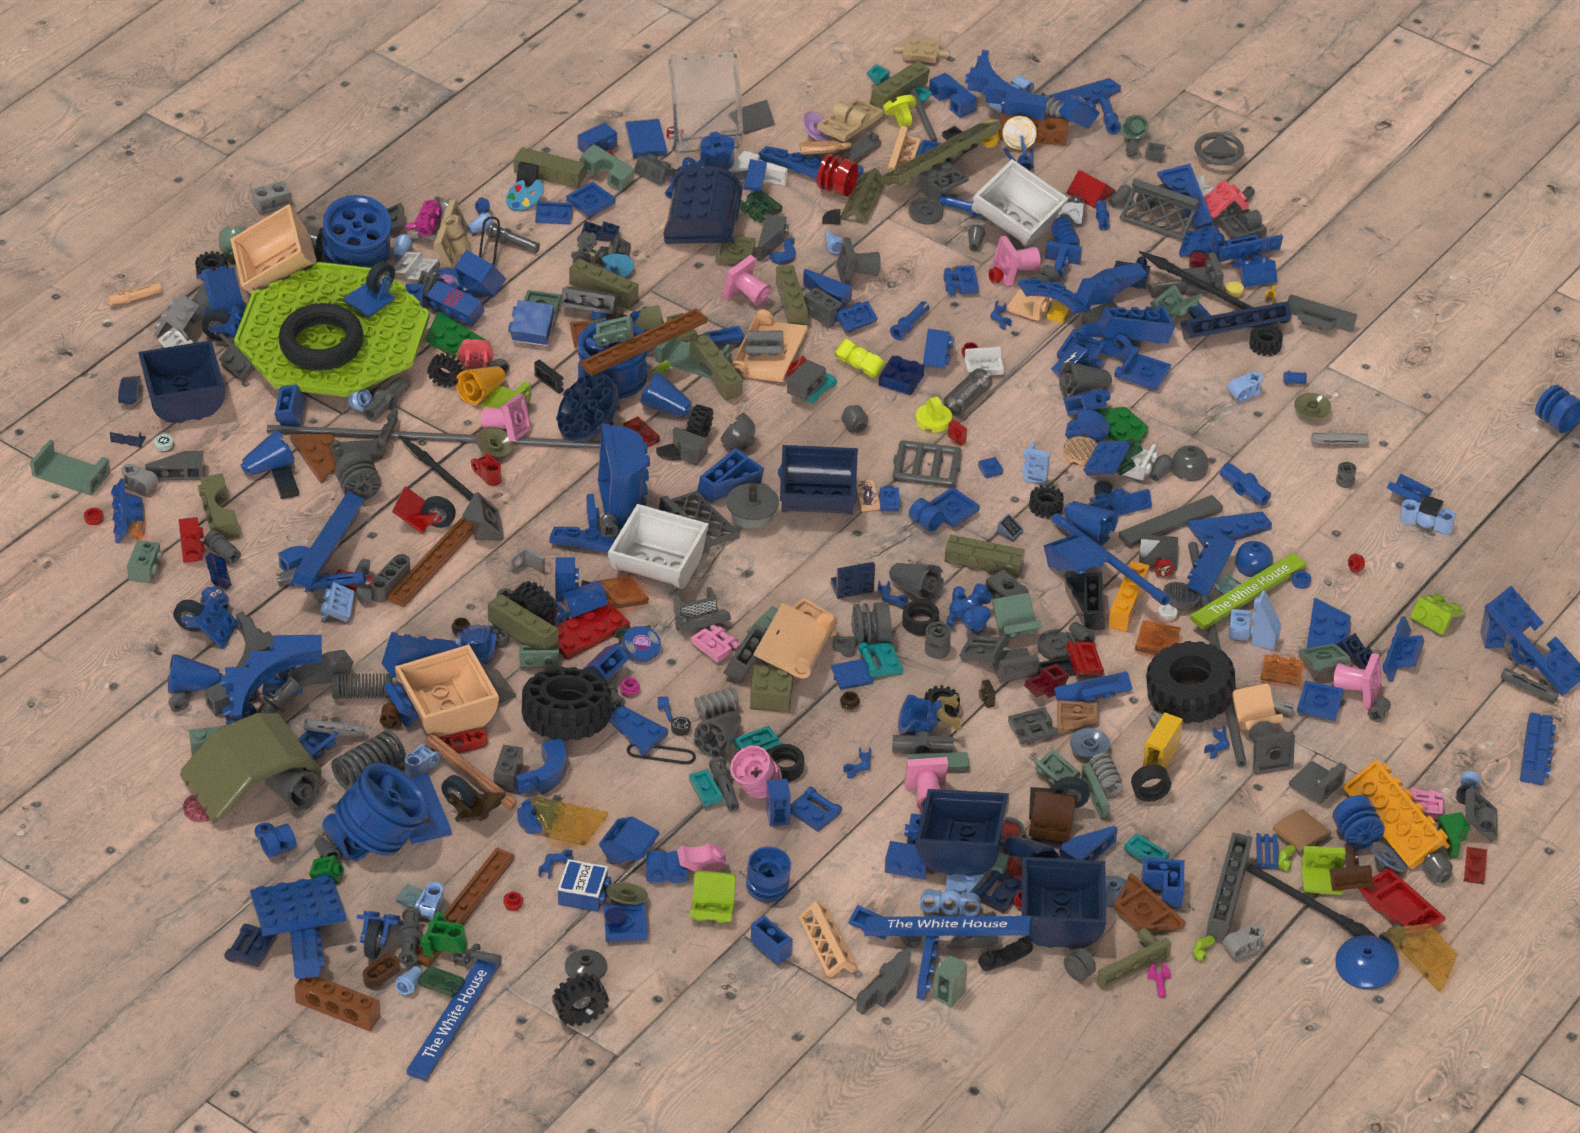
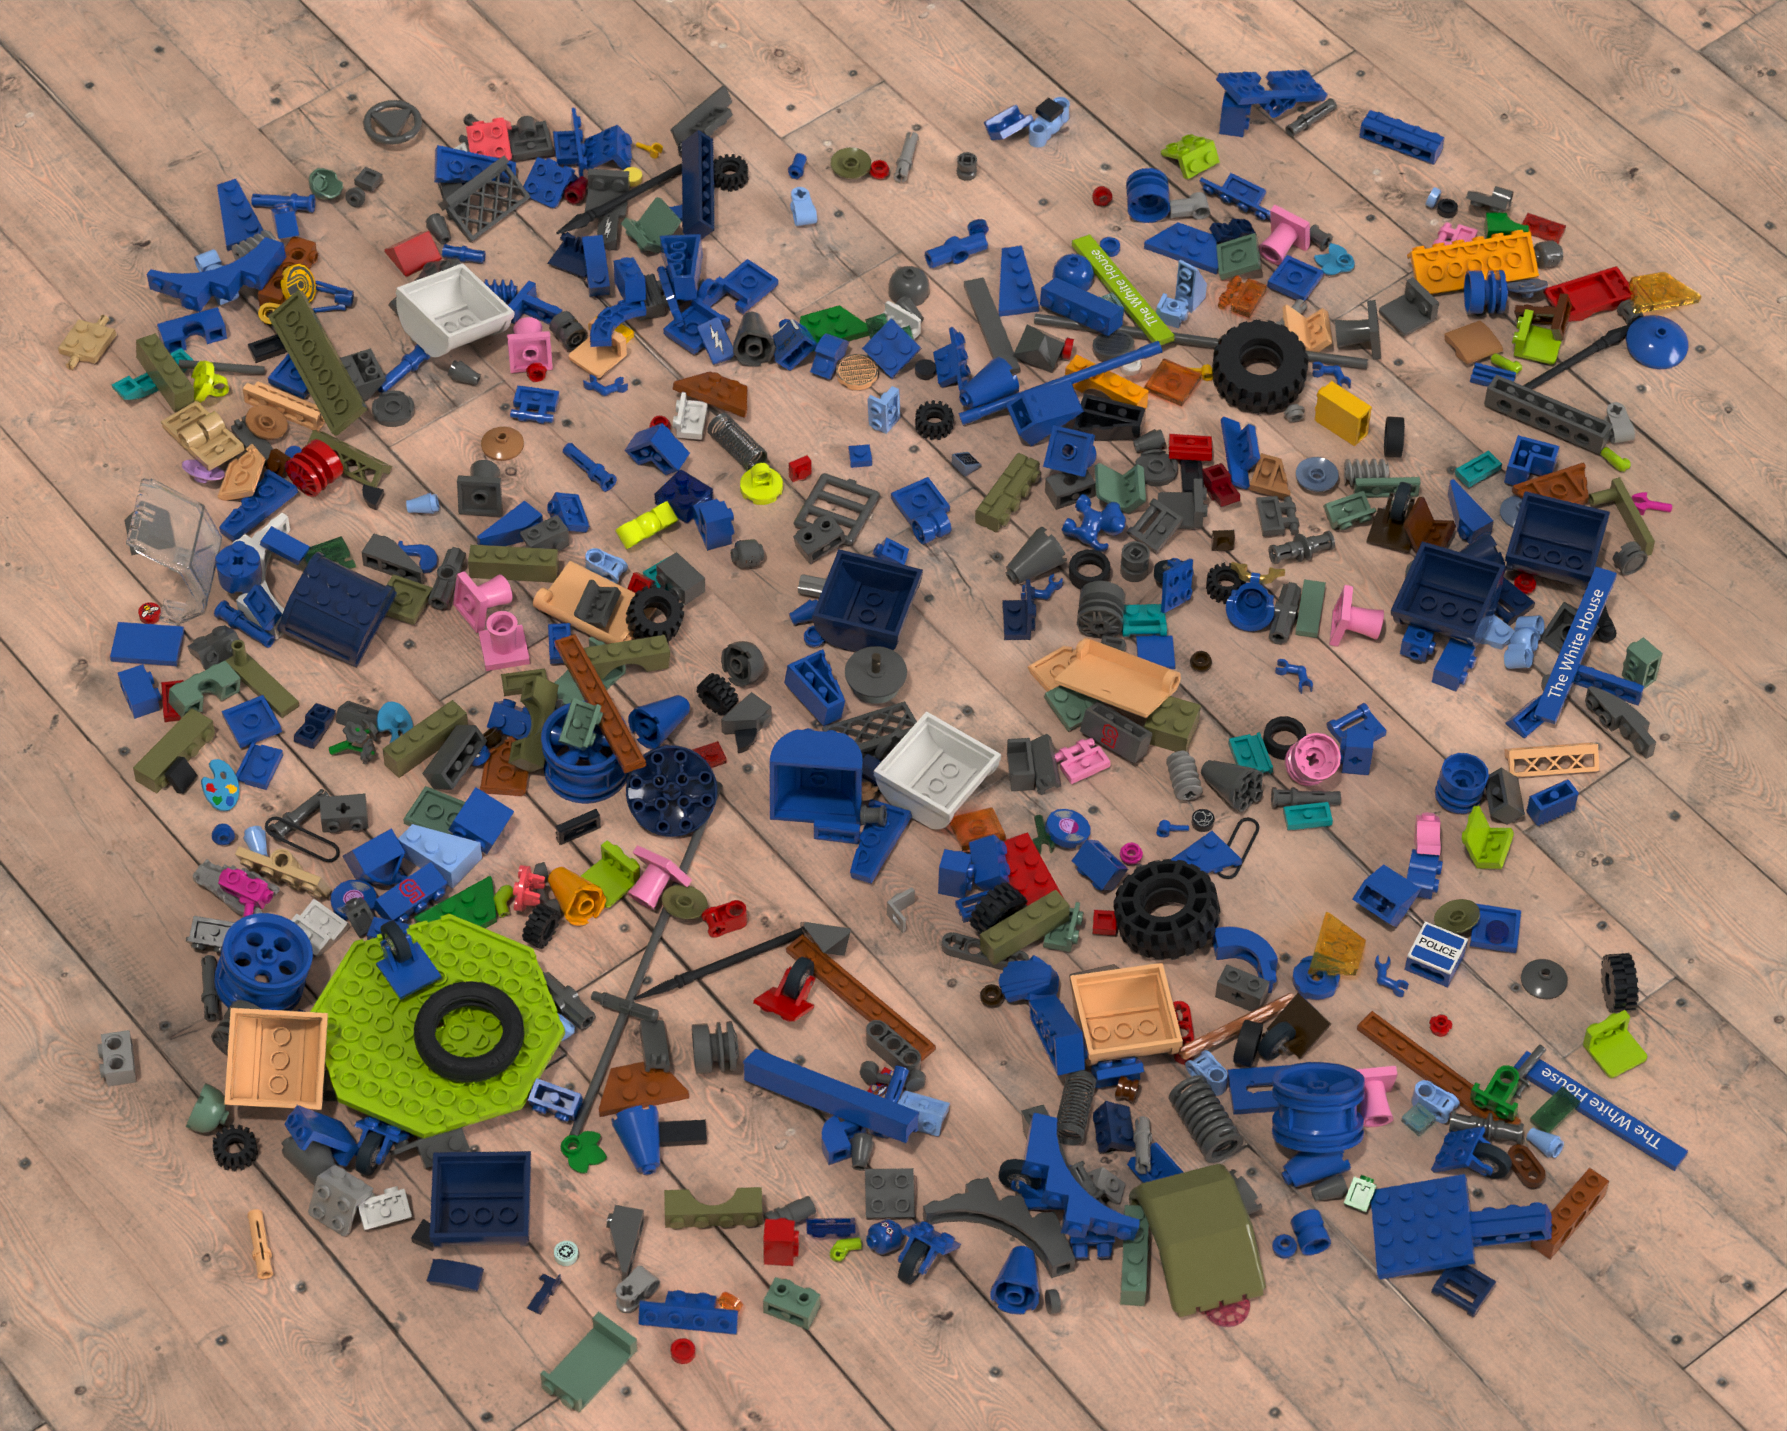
camera: 75 degrees left, 10 degrees up
none -> olive piece [226,640,299,718]
none -> medium nougat dish [245,405,288,440]
none -> dark grey brick [320,793,369,833]
none -> light blue wedge [398,824,482,888]
none -> dark grey piece [428,547,466,610]
none -> bright pink plant [479,611,530,671]
none -> medium nougat dish [481,426,524,461]
none -> green plate [560,1131,607,1174]
none -> light blue piece [585,548,628,584]
none -> black tyre [626,585,684,643]
none -> dark orange wing [672,371,747,418]
none -> blue brick [693,499,734,551]
none -> dark grey brick [793,513,846,564]
none -> lime arm [830,1237,861,1262]
none -> dark grey plate [865,1168,914,1218]
none -> red plate [869,160,889,179]
none -> clear blue tile [967,219,989,235]
none -> blue plant [1043,425,1096,477]
none -> light grey bracket [1087,1167,1125,1204]
none -> dark blue bracket [1093,1101,1136,1154]
none -> blue wheel [1126,168,1170,223]
none -> blue plate [1154,558,1194,613]
none -> light grey piece [1168,192,1210,220]
none -> black tyre [1233,1019,1263,1067]
none -> dark grey piece [1268,531,1335,564]
none -> dark azure plate [1314,243,1355,275]
none -> bright pink plant [1355,1066,1398,1127]
none -> dark grey brick [1485,767,1525,824]
none -> lime bracket [1583,1010,1647,1078]

